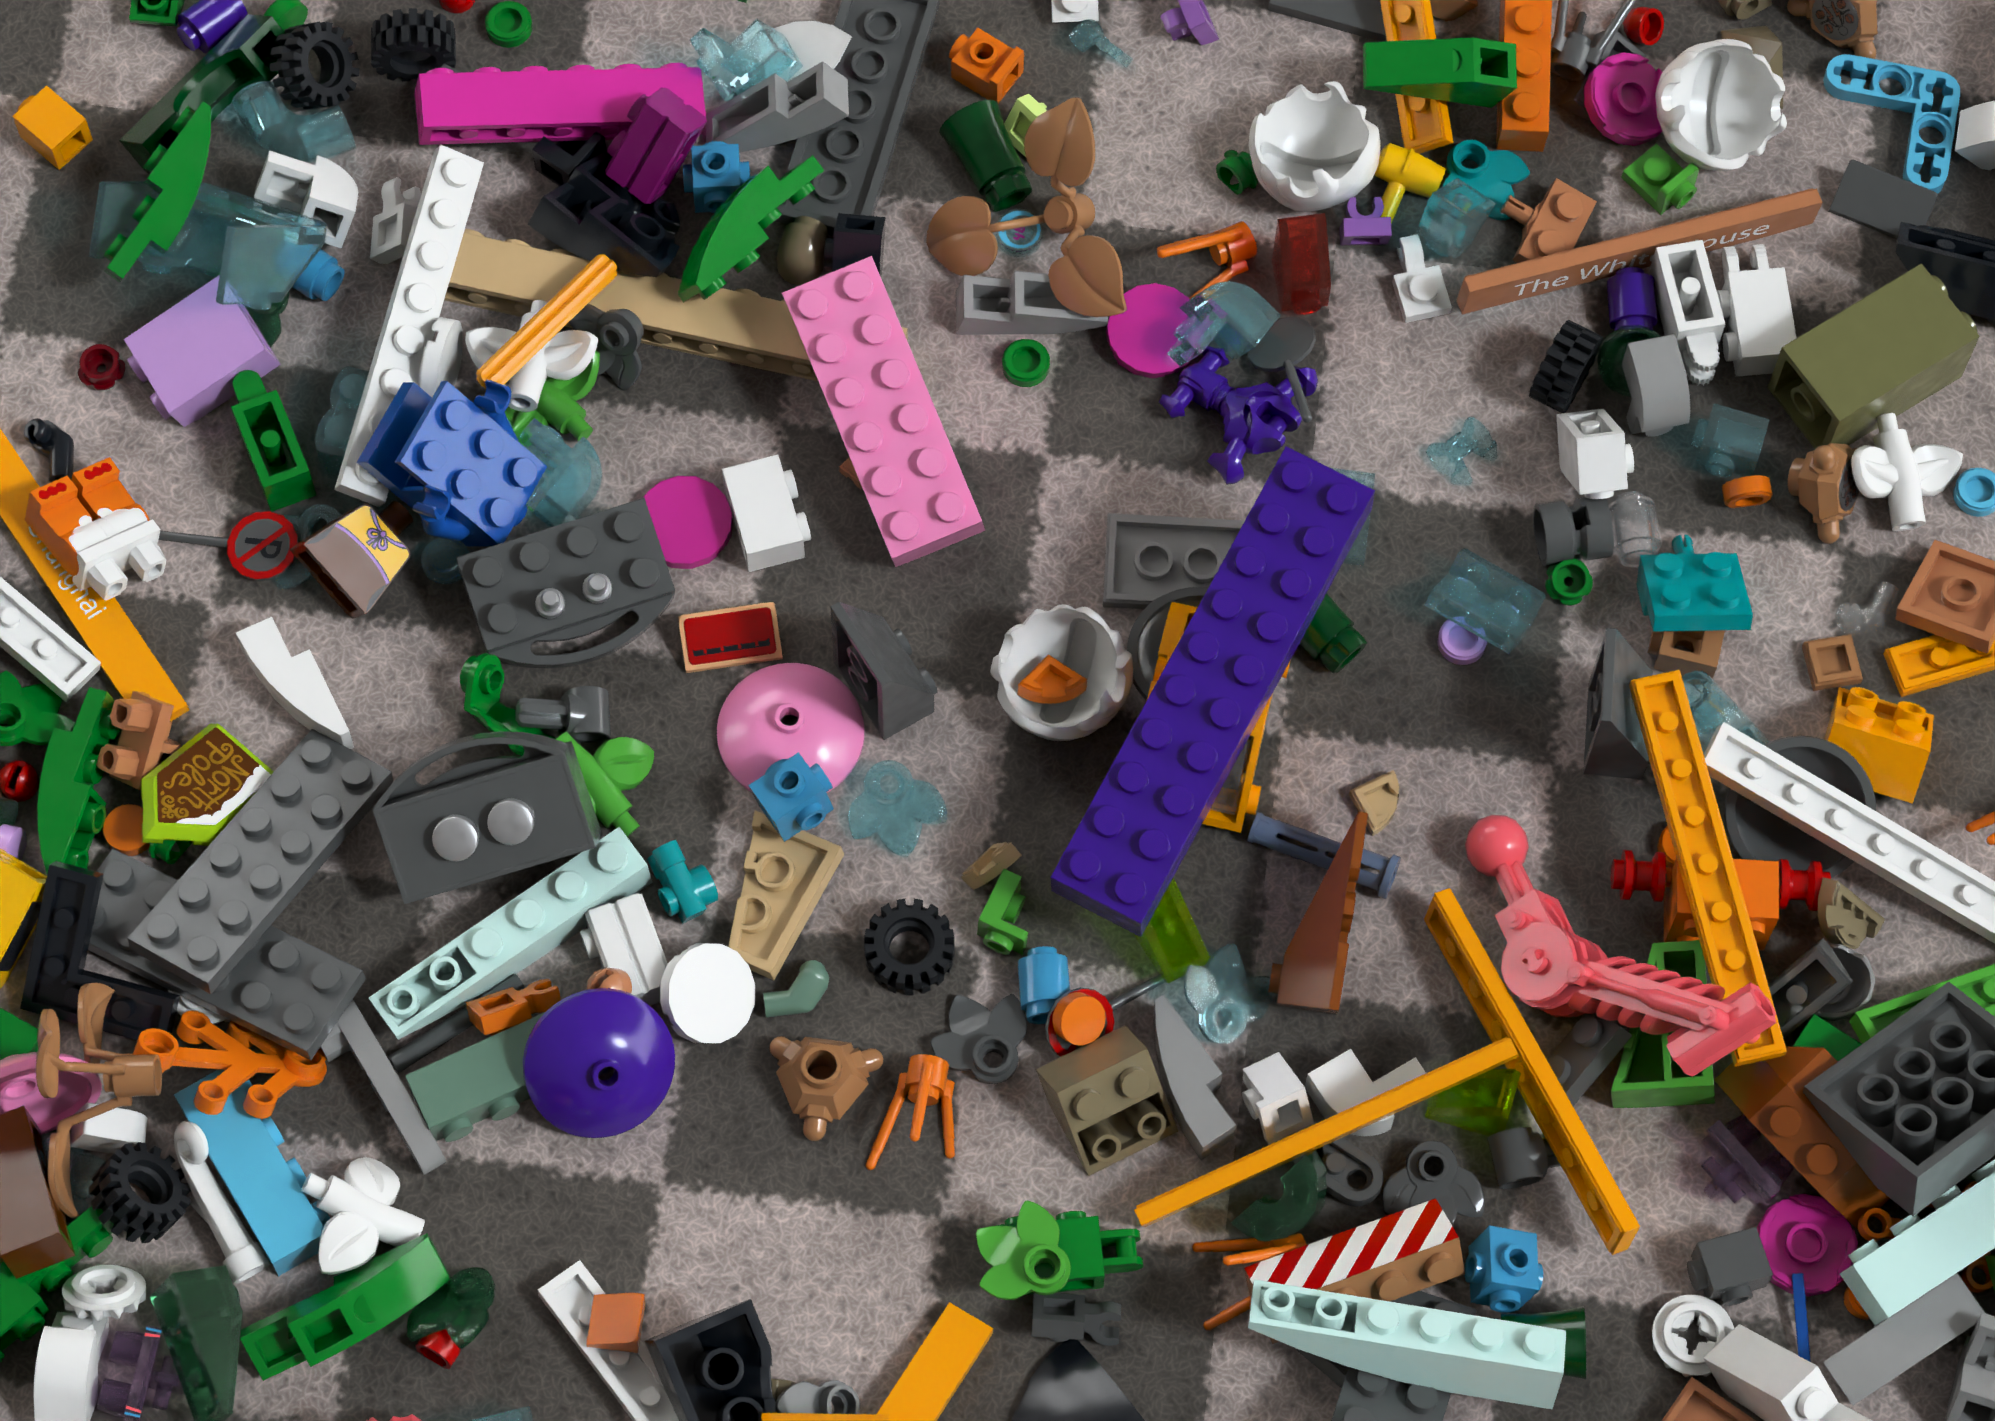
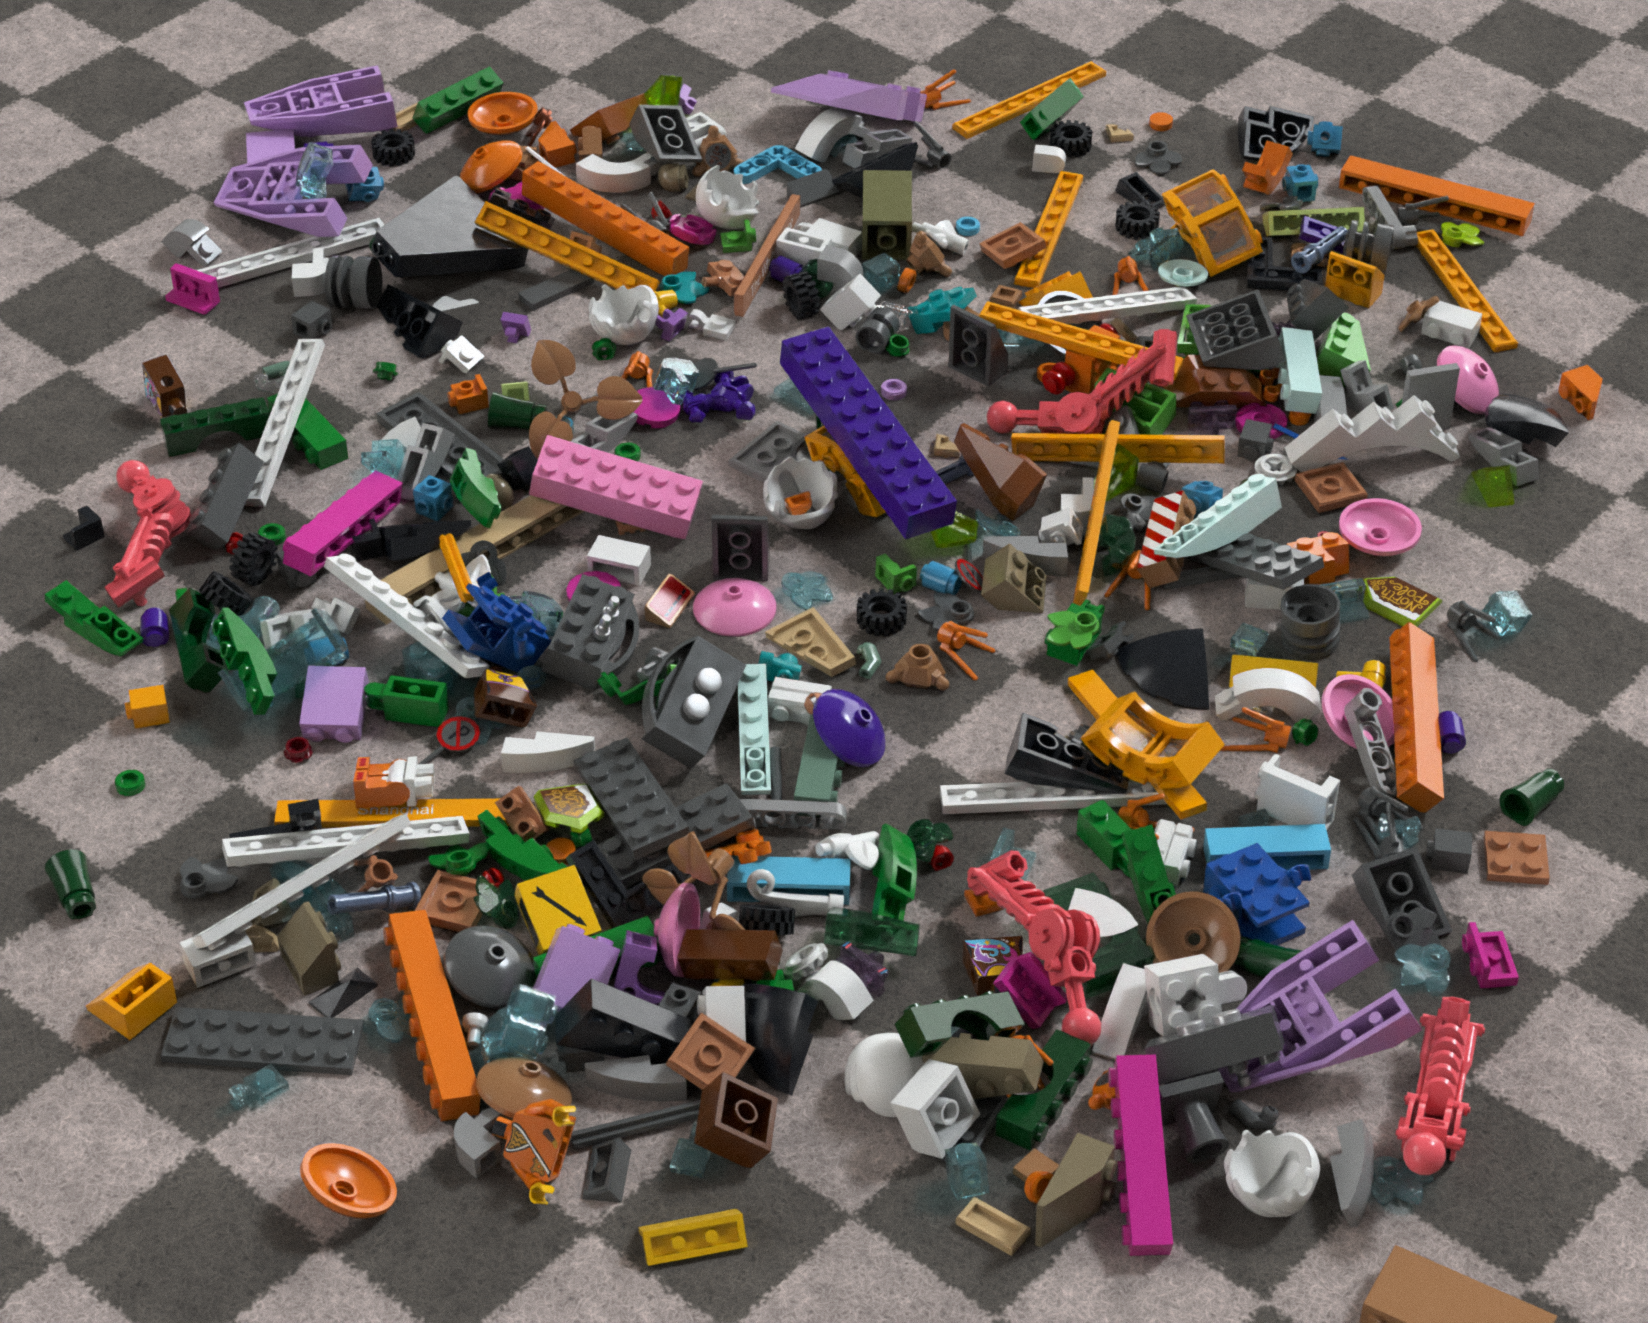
camera: 55 degrees left, 25 degrees down
black arm [24,418,74,482] -> none
orange plate [466,978,561,1036] -> none
orange slope [586,1293,645,1353] -> none
magenta brick [605,88,707,204] -> none
white tile [660,943,755,1043] -> none
dark azure brick [749,752,834,842] -> none
tan tile [961,842,1022,890] -> none
orange tile [1052,992,1106,1046] -> none
clear light blue hand [1069,19,1133,68] -> none
clear red slope [1272,213,1331,315] -> none
green slope [1363,37,1517,108] -> none
clear light blue slope [1416,178,1496,258] -> none
clear light blue bracket [1424,548,1546,654] -> none
clear arm [1835,581,1900,636] -> none

